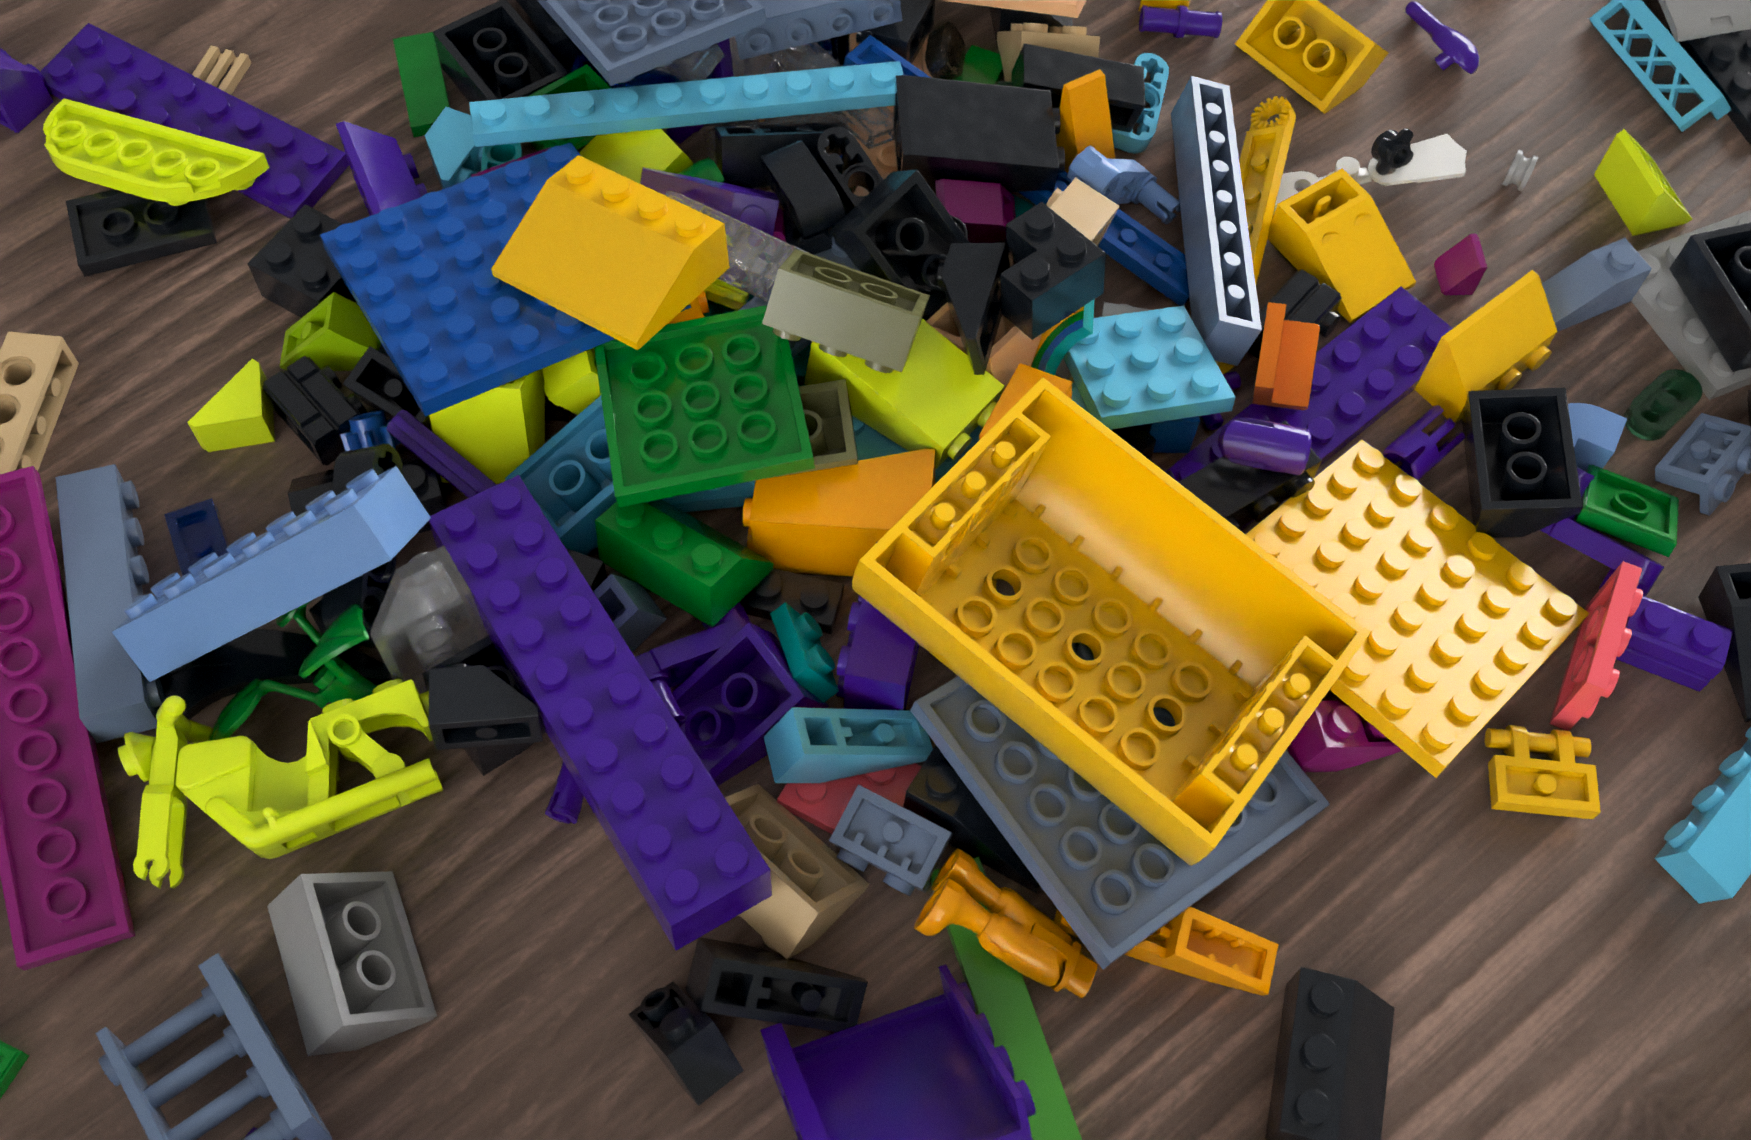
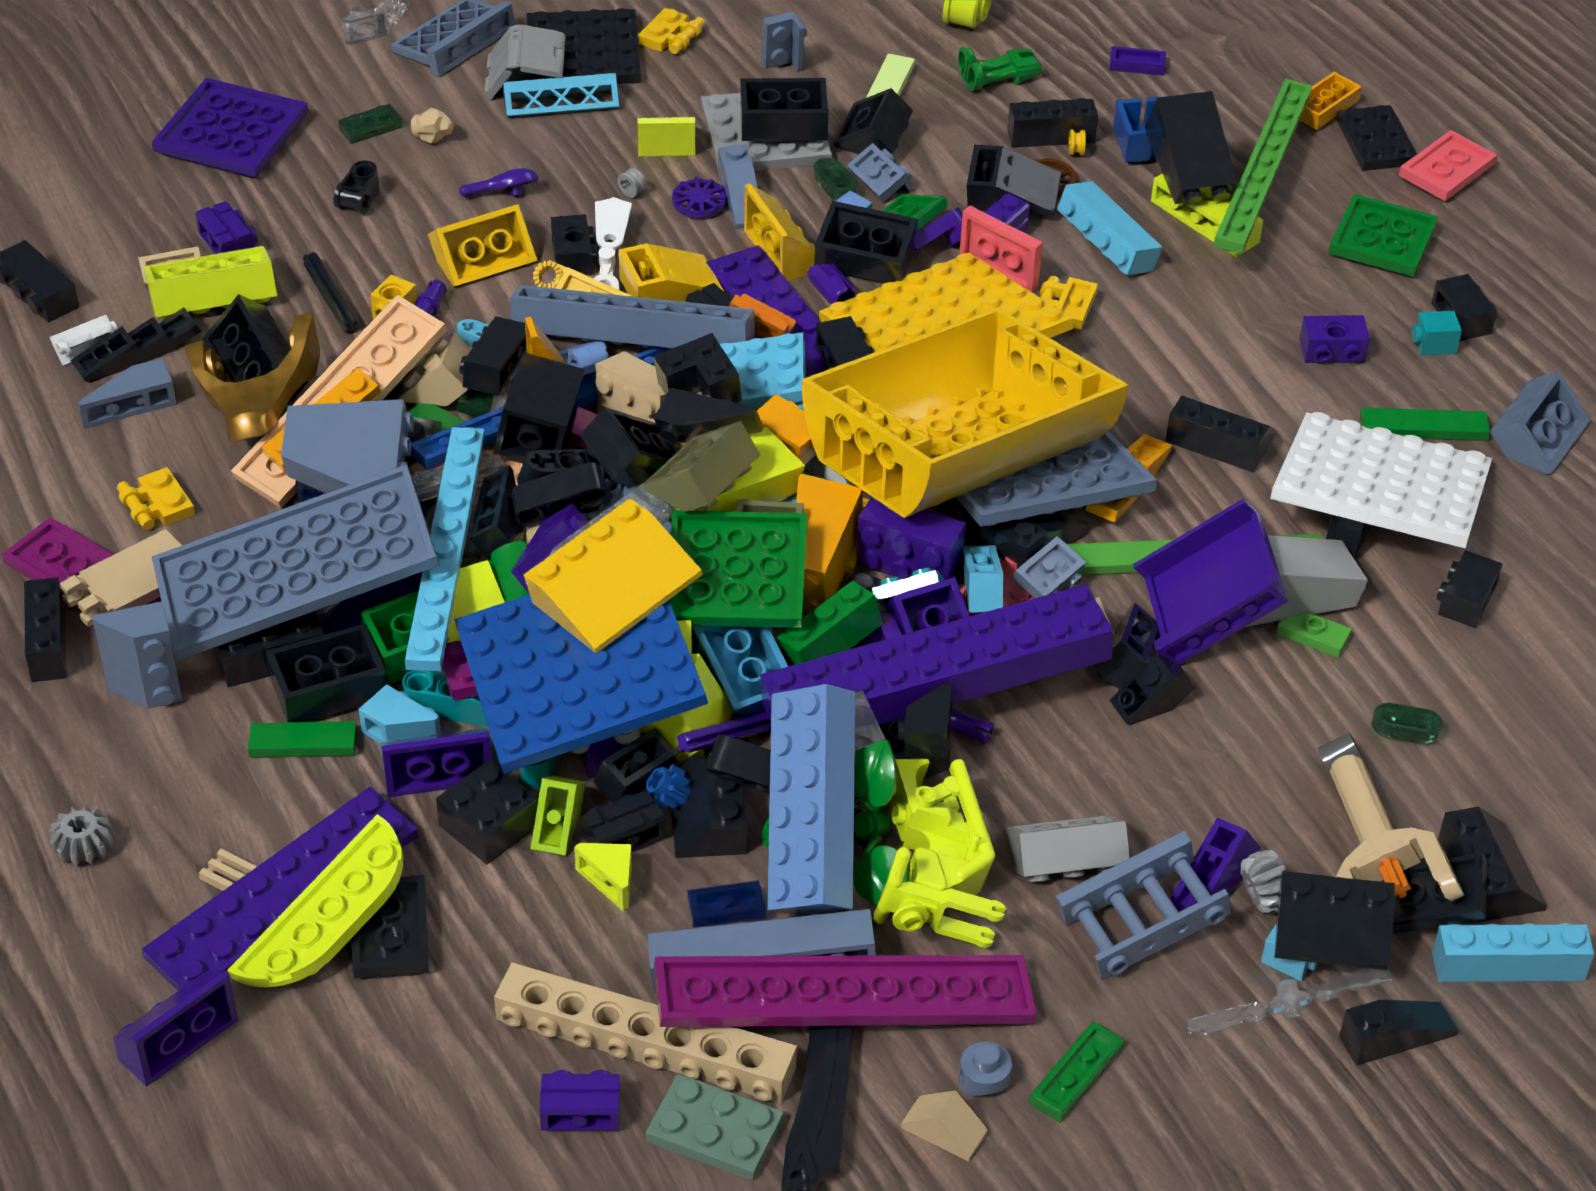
camera: 75 degrees left, 15 degrees down
light orange piece [914,849,1098,999] -> none
dark purple arm [1218,418,1312,475] -> none
black plate [1371,128,1414,175] -> none
magenta slope [1434,233,1487,295] -> none
none -> black brick [551,214,598,275]
none -> dark purple wheel [672,177,727,218]

